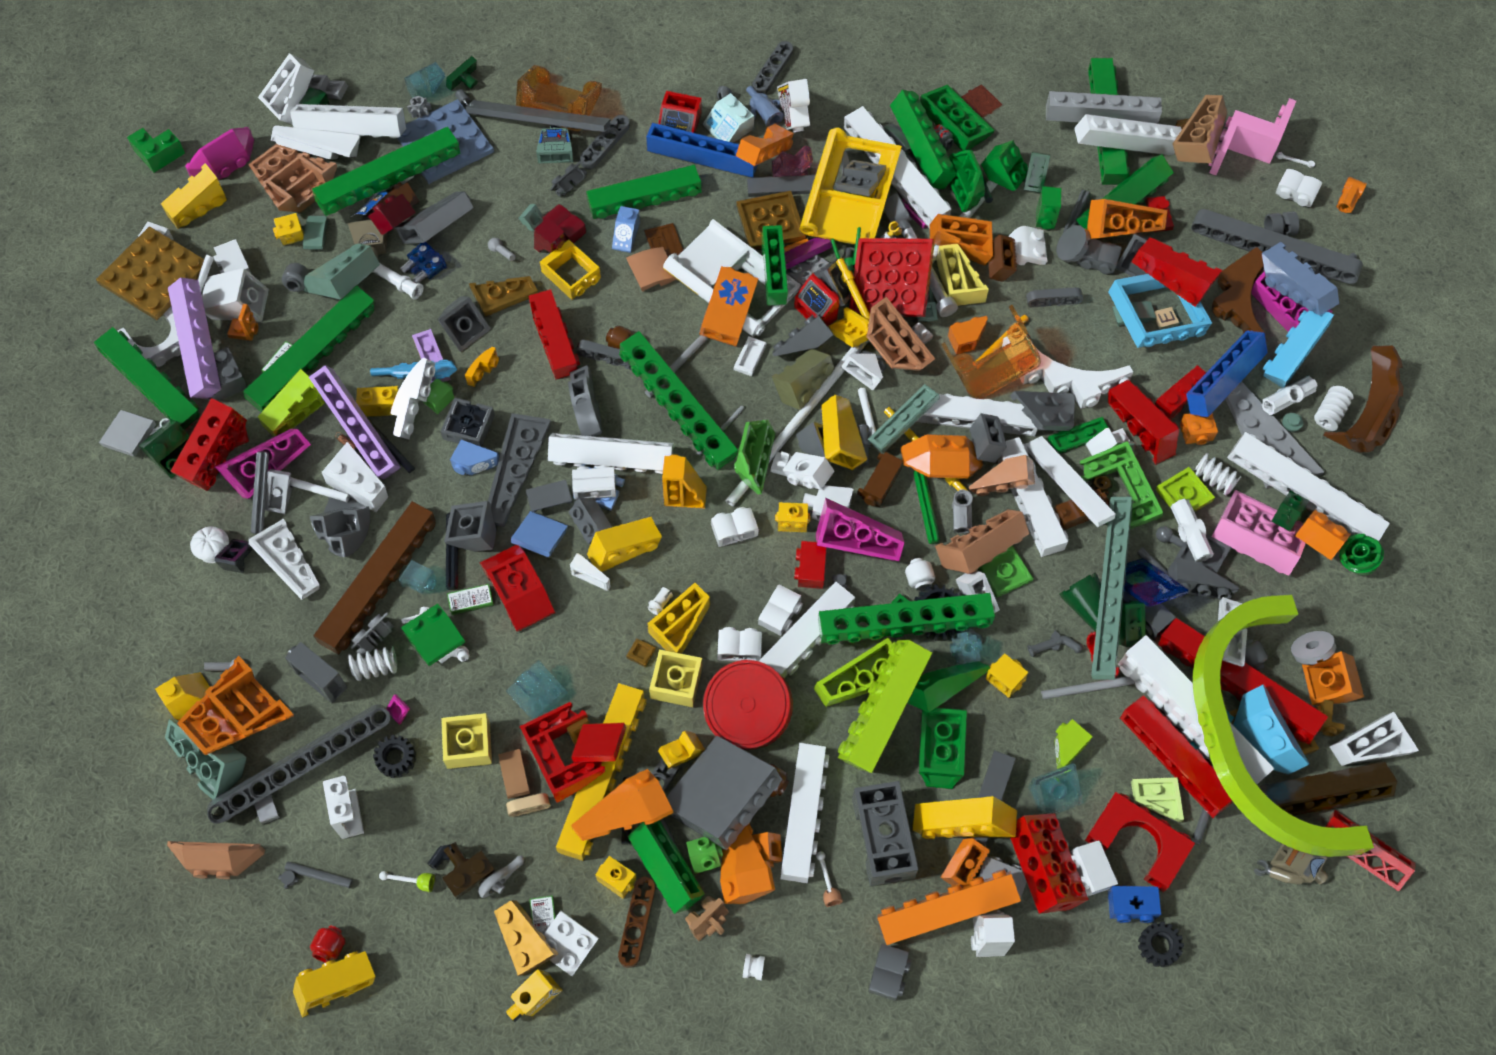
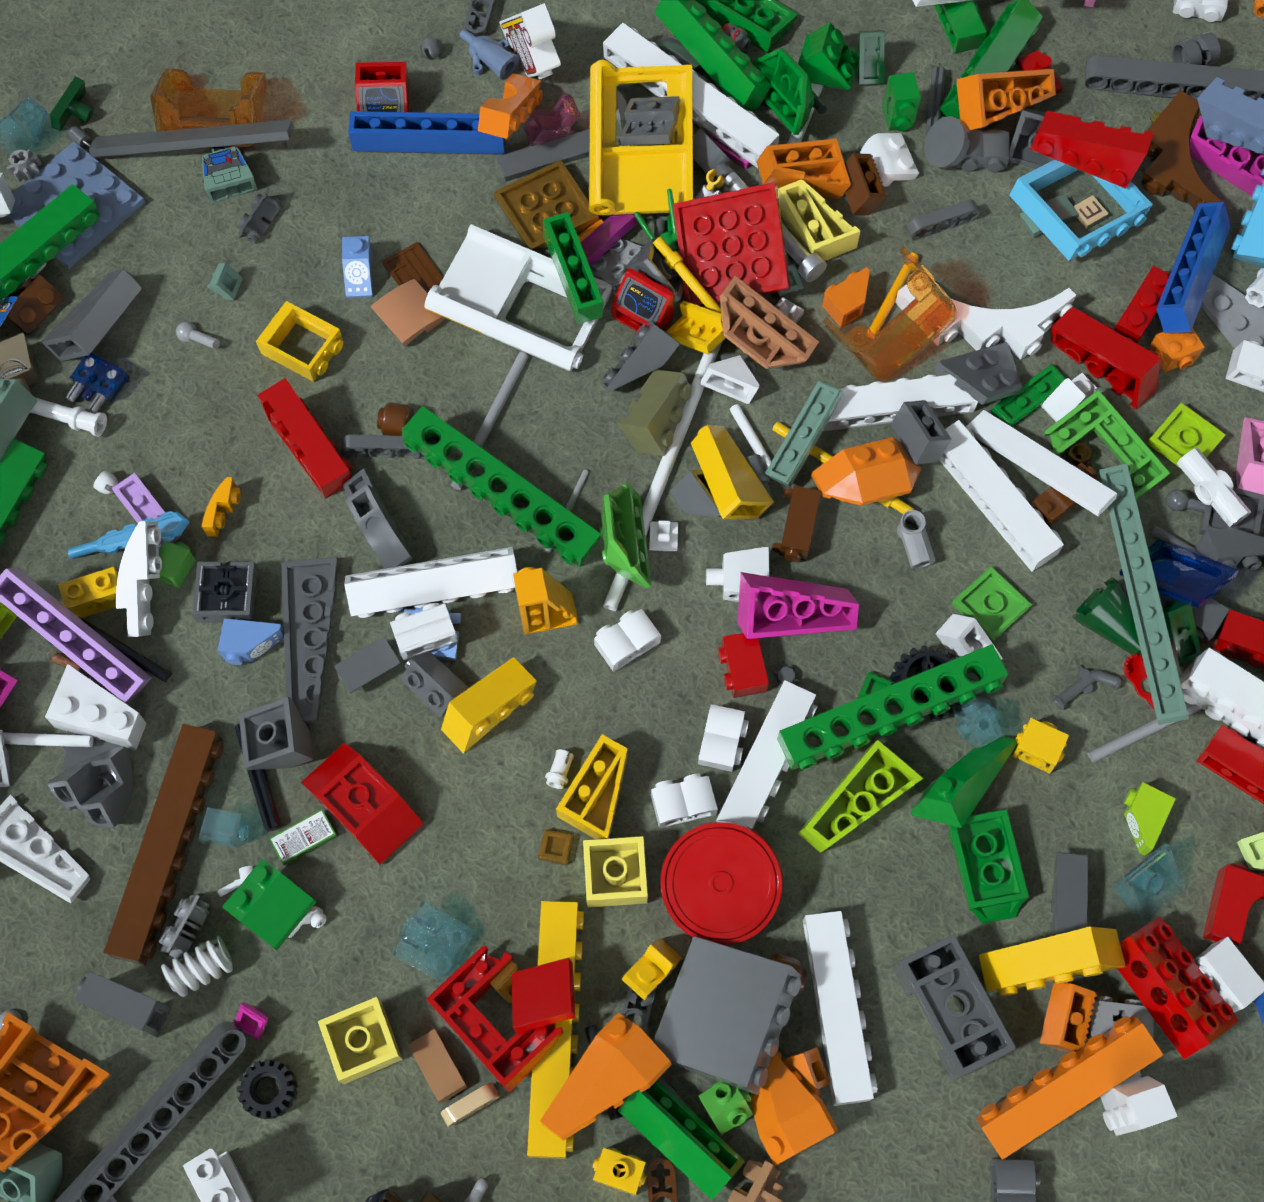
camera: 15 degrees left, 5 degrees up
dark red brick [369,193,416,235] -> none
dark grey slope [438,296,491,352] -> none
pearl gold wing [469,276,538,317] -> none
medium blue tile [511,511,568,557] -> none
dark red arch [534,217,565,253] -> none
dark red brick [542,204,587,244] -> none
white slope [570,553,611,591] -> none
dark grey beam [580,115,630,169] -> none
green brick [586,165,701,219] -> none
orange panel [699,266,758,347] -> none
light aqua slope [703,93,754,143] -> none
white tile [734,336,767,376] -> none
yellow head [775,502,811,532] -> none
white brick [783,452,834,489] -> none
hinge [816,851,843,907] -> none
lime brick [838,640,932,773] -> none
white head [905,558,935,591] -> none
green axle [913,471,940,544] -> none
nougat wedge [935,509,1029,574] -> none
nougat slope [969,455,1035,496] -> none
white piece [1194,453,1241,496] -> none
none -> white hinge [93,470,118,494]

